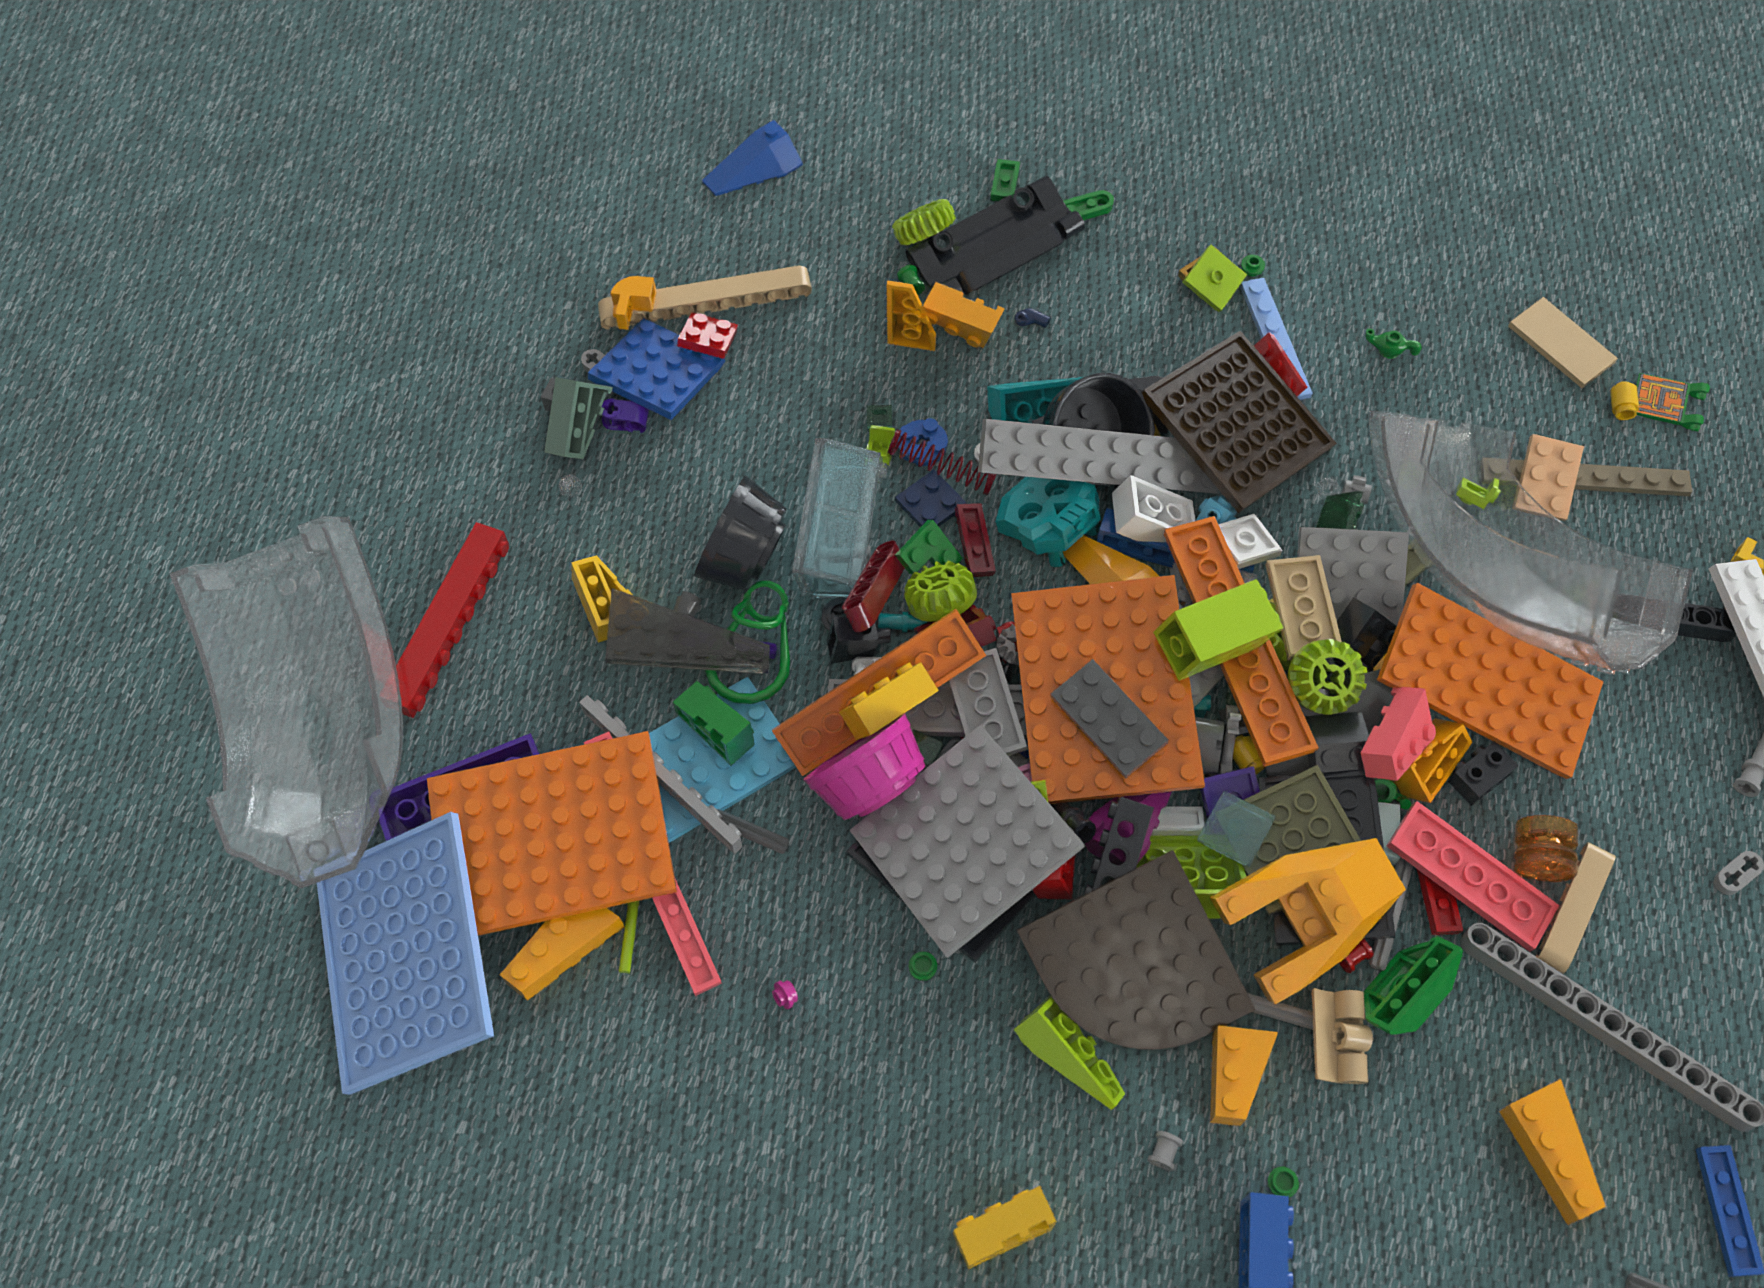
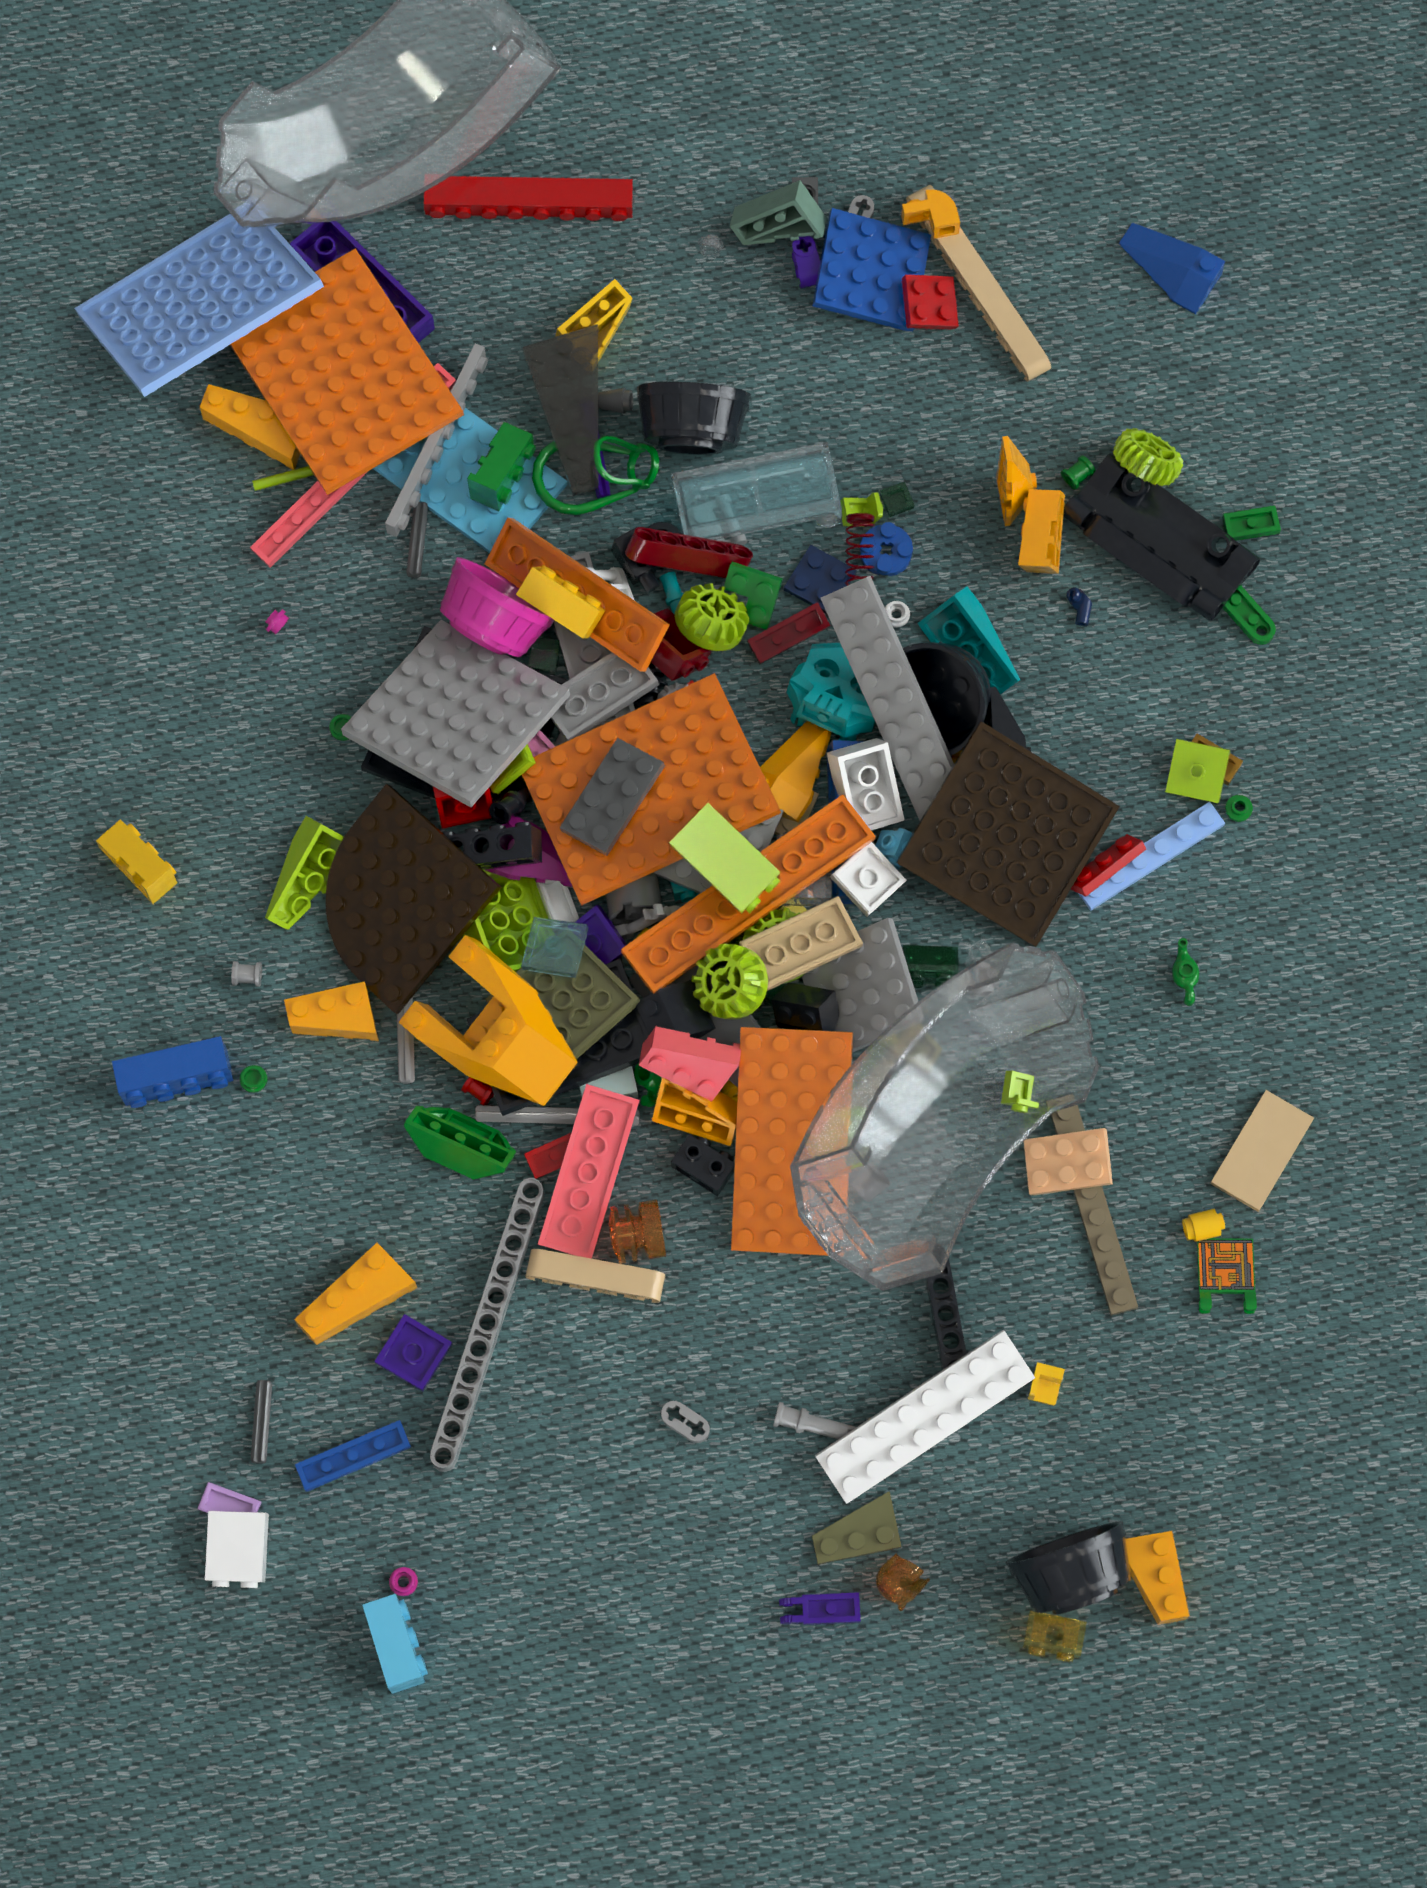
camera: 70 degrees right, 10 degrees up
tan panel [1312,988,1373,1084] -> none
none -> dark purple plate [374,1314,453,1392]

